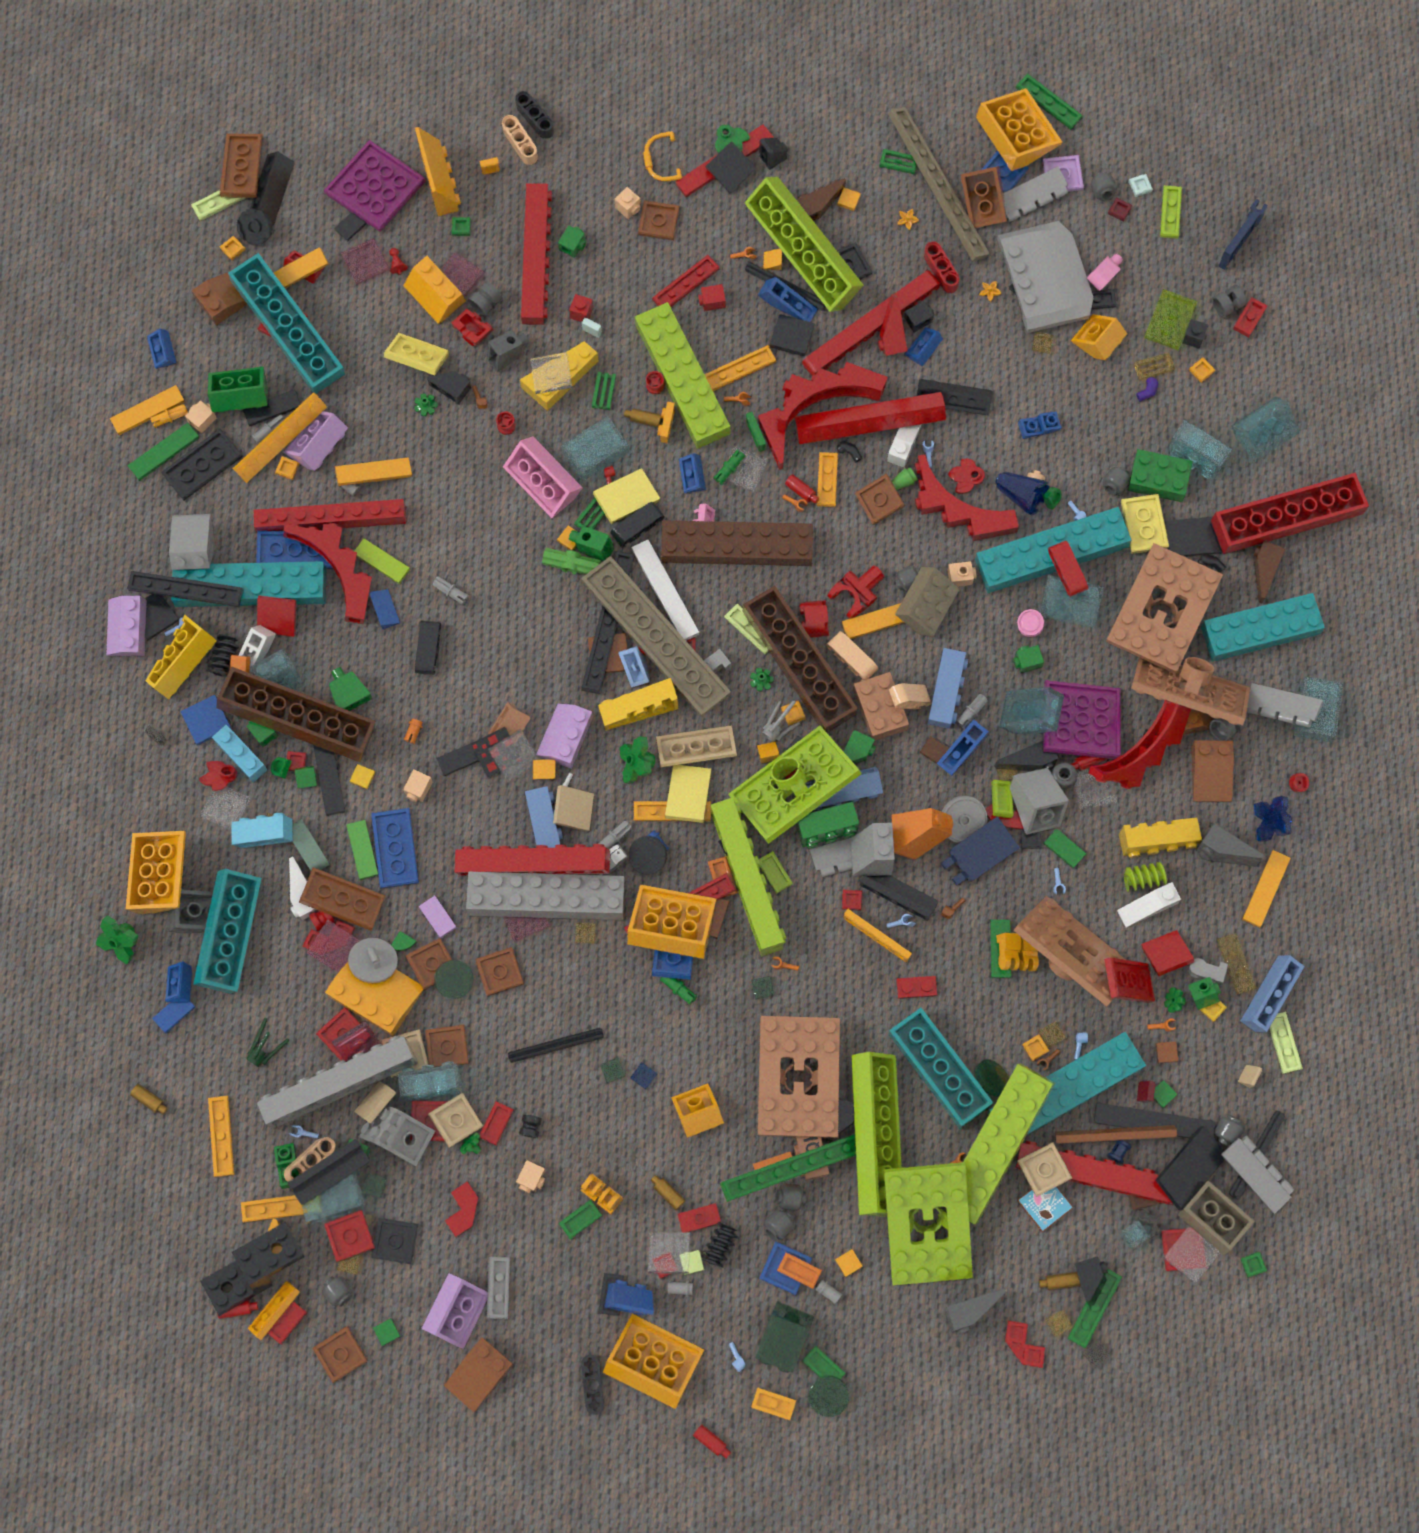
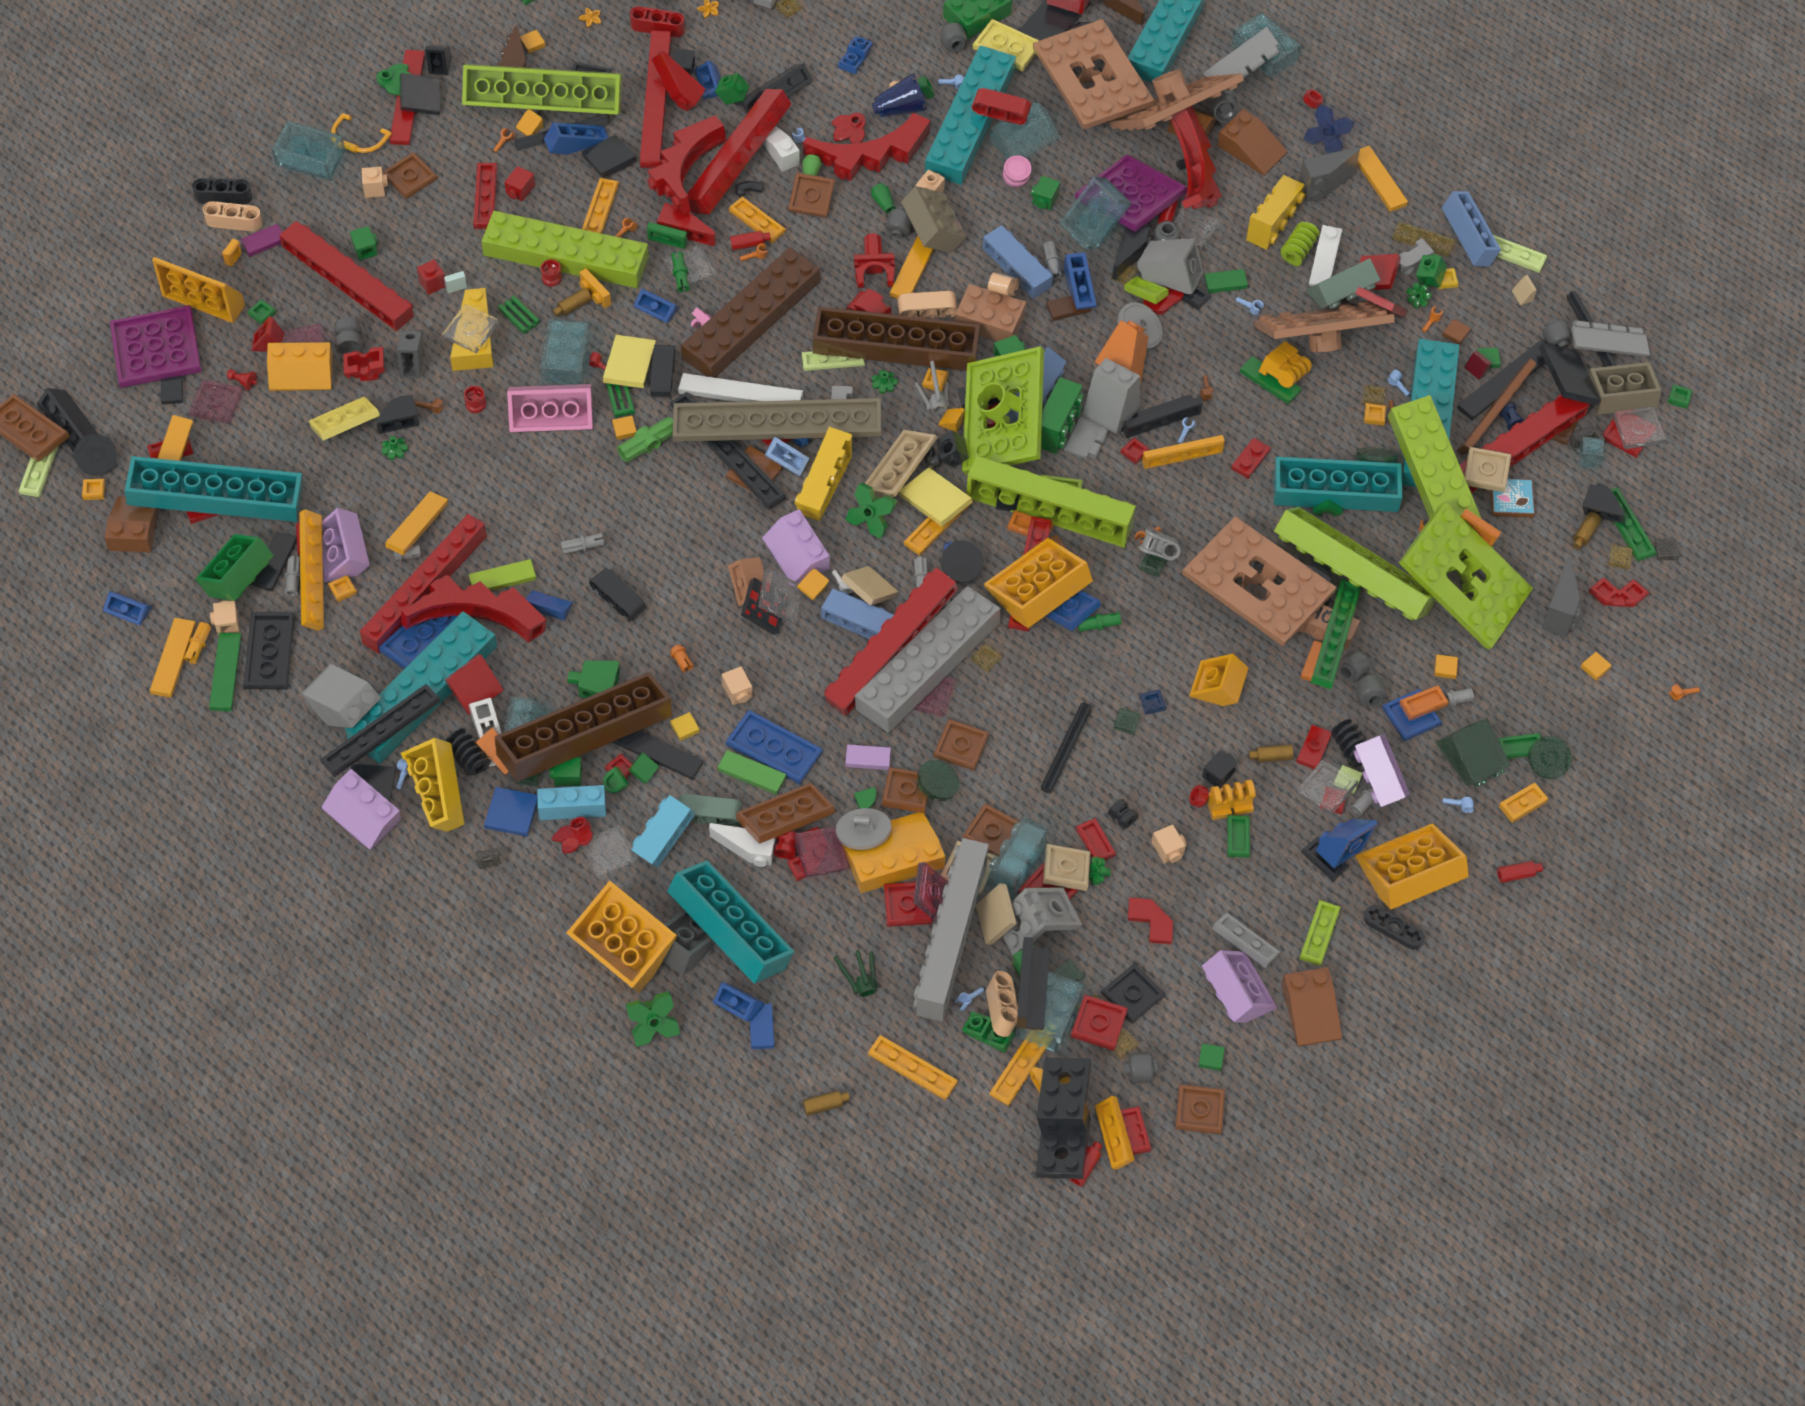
camera: 55 degrees left, 15 degrees down
black tile [436,743,479,776] -> none
green torso [569,527,614,562] -> none
dark blue tile [940,816,1020,885] -> none
none -> magenta tile [240,224,282,257]
none -> red slope [251,317,284,352]
none -> clear light blue brick [272,121,345,181]
none -> green brick [715,73,750,105]
none -> green cone [871,183,896,214]
none -> black arm [925,446,942,469]
none -> black brick [936,430,969,467]
none -> light grey piece [1138,528,1180,560]
none -> red tile [1189,785,1209,808]
none -> black brick [1202,750,1237,789]
none -> lime tile [1299,900,1341,966]
none -> sand green slope [1306,258,1380,309]
none -> green tile [1313,499,1343,517]
none -> slope [1354,733,1410,807]
none -> orange tile [1461,509,1501,547]
none -> light orange tile [1581,652,1612,681]
none -> orange hand [1668,684,1700,700]

